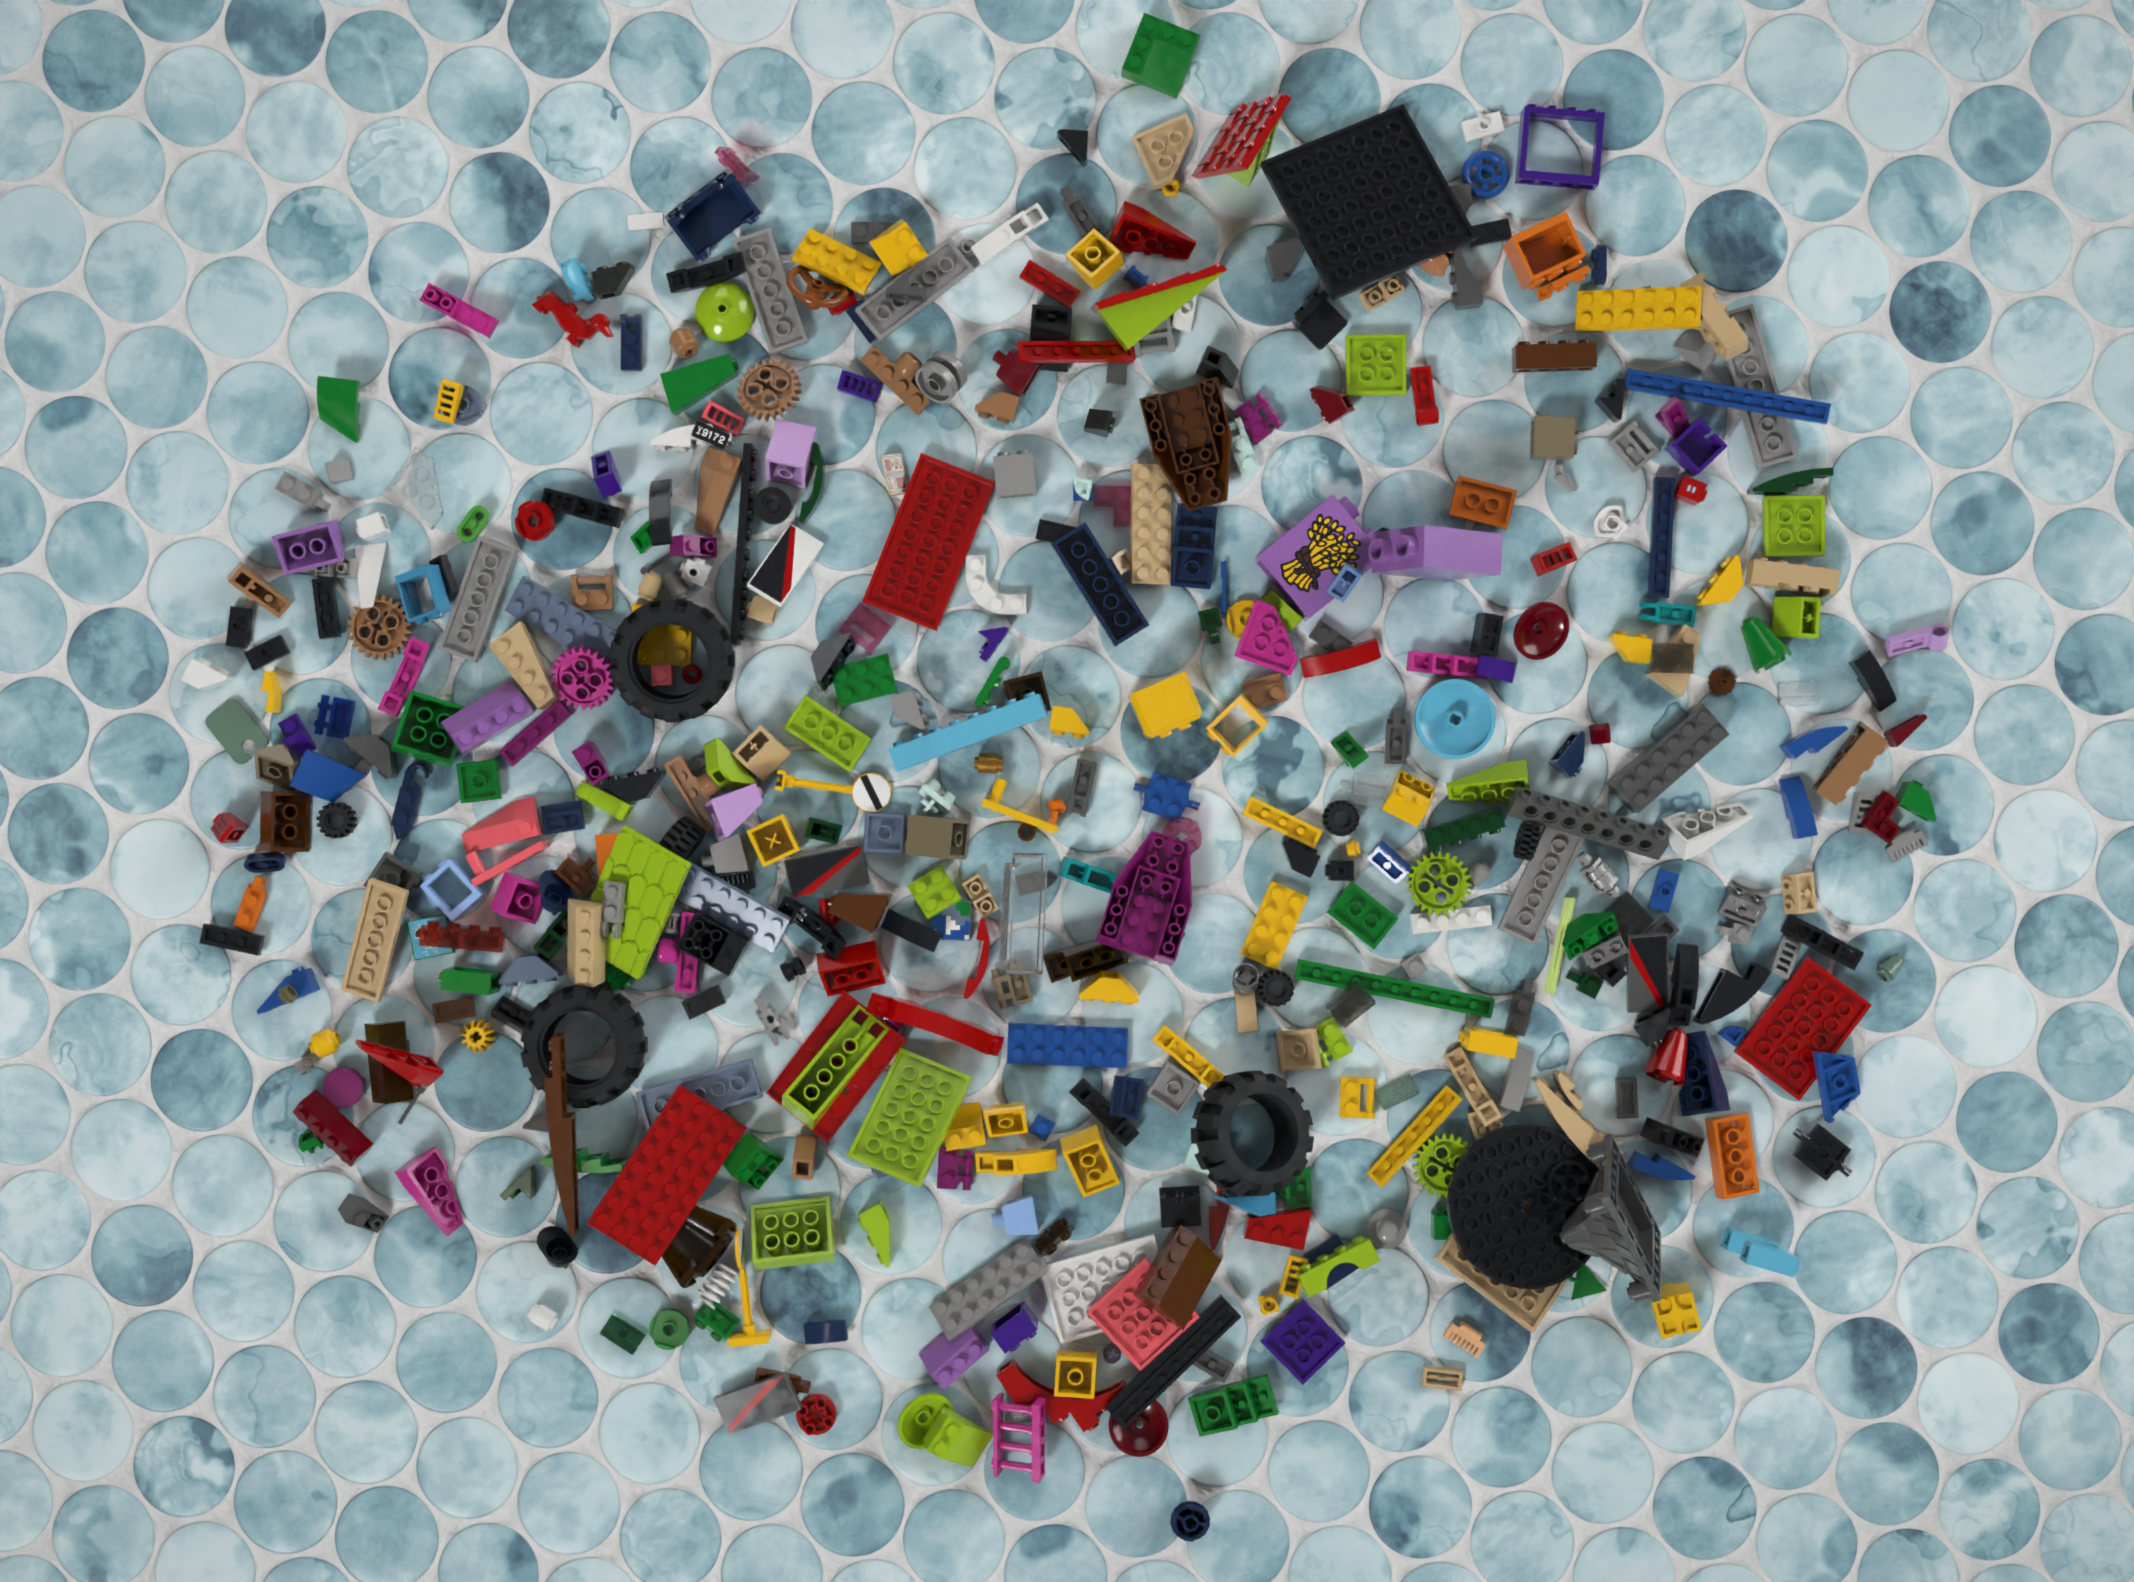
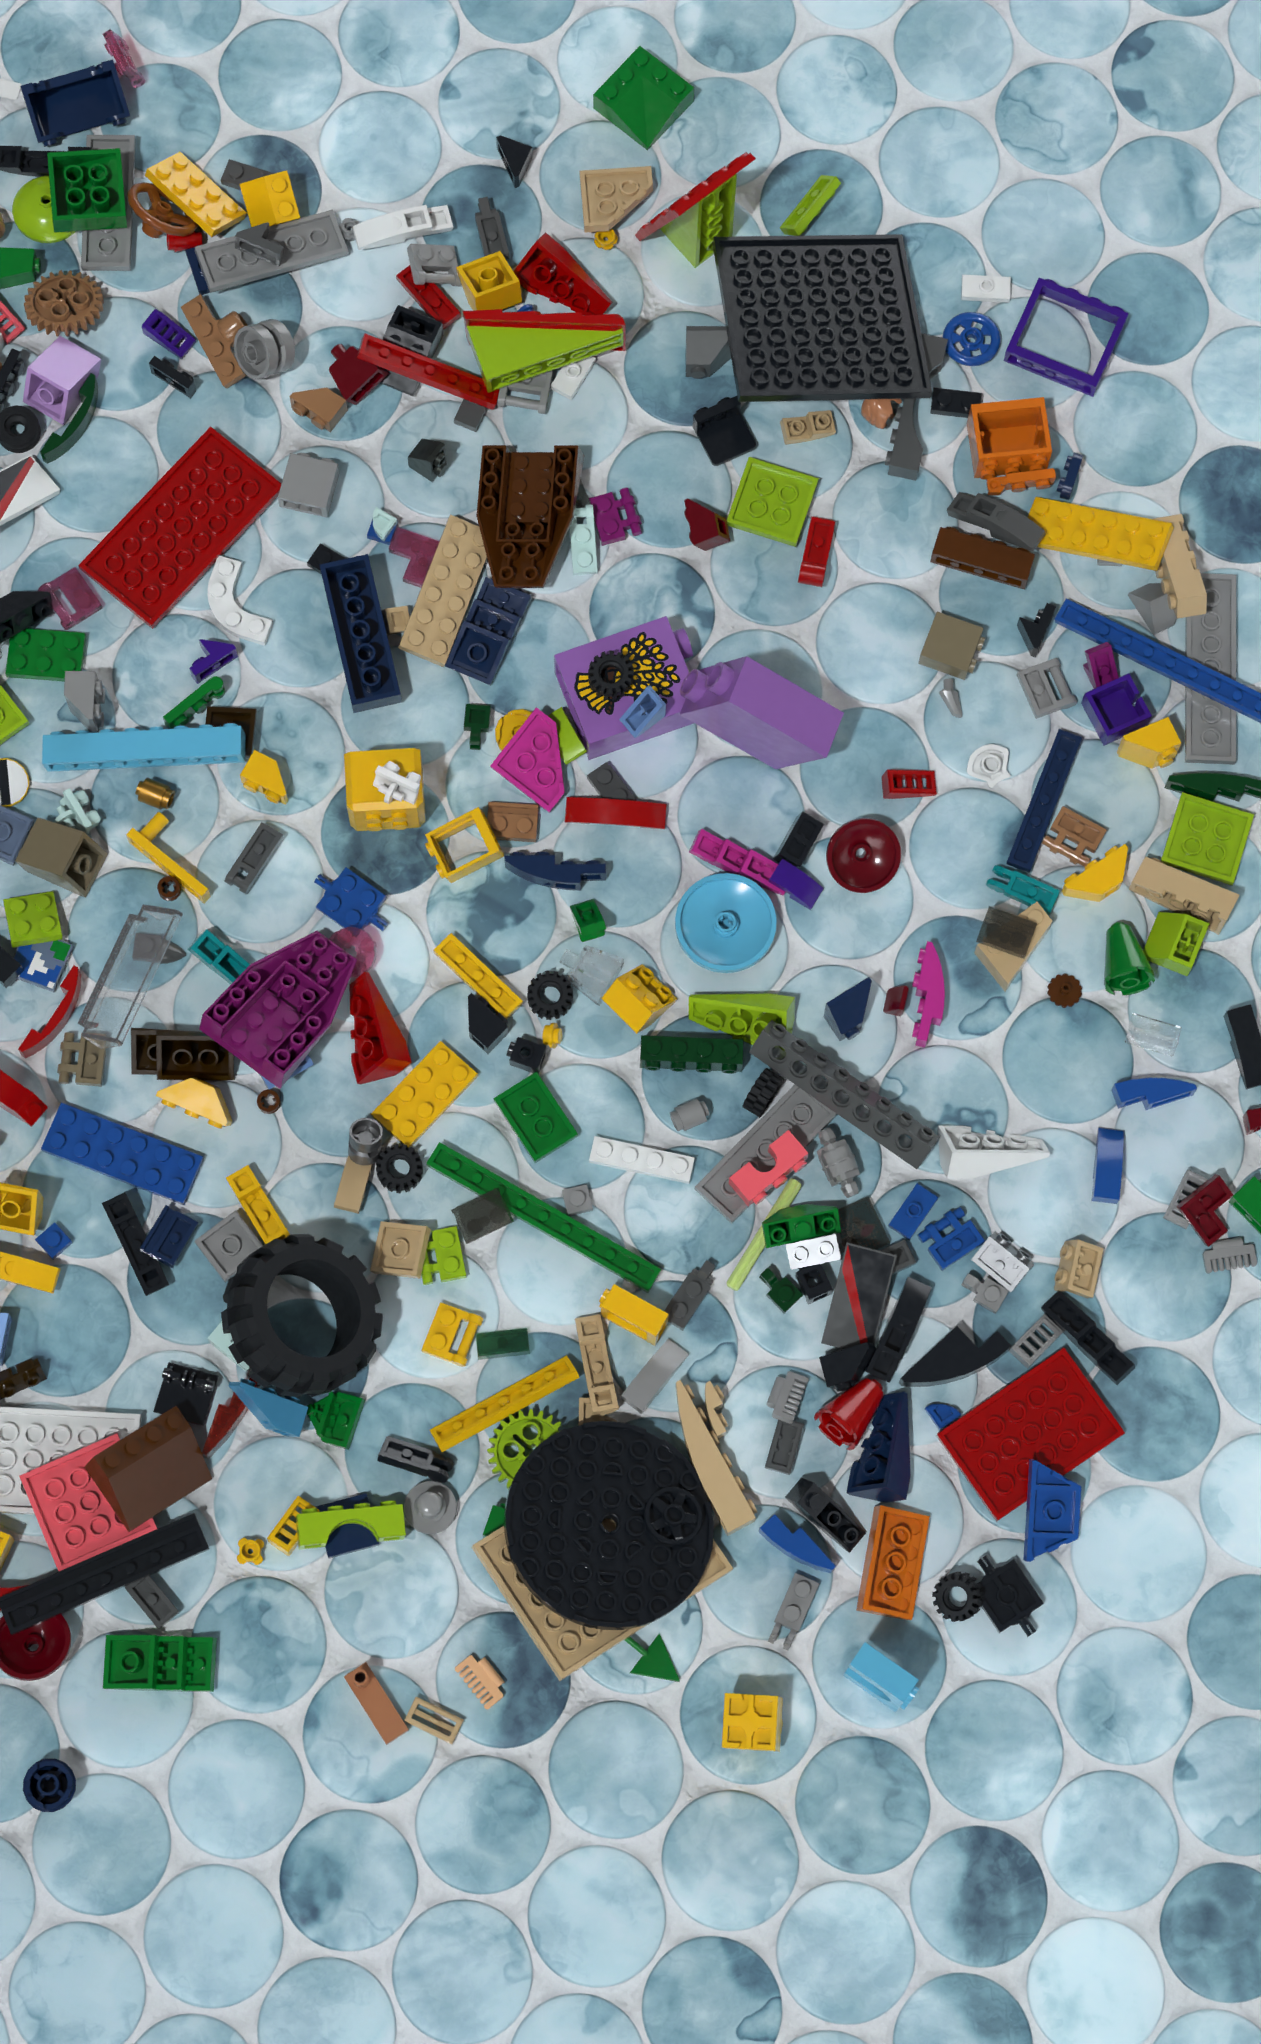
camera: 15 degrees right, 15 degrees down
slope [881,453,908,497] -> none
tan slope [961,872,999,919] -> none
orange plate [1047,798,1067,824] -> none
yellow slope [1060,1125,1120,1198] -> none
clear purple bush [1103,1343,1121,1364] -> none
pearl dark grey slope [1196,346,1239,389] -> none
blue piece [1221,561,1226,614] -> none
red wedge [1243,1208,1312,1250] -> none
dark purple plate [1260,1299,1345,1385] -> none
blue slope [1366,841,1411,885] -> none
dark grey hinge [1384,709,1407,764] -> none
lime gear [1406,851,1473,916] -> none
orange plate [1448,476,1517,530] -> none
dark grey piece [1560,1134,1661,1303] -> none
dark grey brick [1606,704,1729,813] -> none
yellow slope [1608,631,1653,664] -> none
red brick [1675,476,1707,506] -> none
medium nougat wedge [1812,721,1889,805] -> none
sand green cone [1875,953,1906,983] -> none
none -> green slope [47,148,127,232]
none -> black plate [149,356,196,399]
none -> reddish brown bush [257,1090,281,1114]
none -> nougat piece [344,1662,409,1745]
none -> red wedge [349,972,412,1084]
none -> white hips [373,761,421,805]
none -> black hinge [377,1436,454,1483]
none -> light grey plate [407,244,462,287]
none -> dark blue slope [504,852,606,891]
none -> black tyre [588,651,634,700]
none -> coral arch [728,1130,808,1207]
none -> light grey piece [767,1371,809,1424]
none -> light grey hinge [768,1573,820,1650]
none -> lime plate [780,175,841,236]
none -> dark pink slope [912,941,945,1048]
none -> blue plate [917,1207,985,1271]
none -> black tyre [932,1572,984,1622]
none -> dark grey slope [947,492,1046,552]
none -> medium nougat plate [1042,806,1107,867]
none -> yellow slope [1117,717,1181,769]

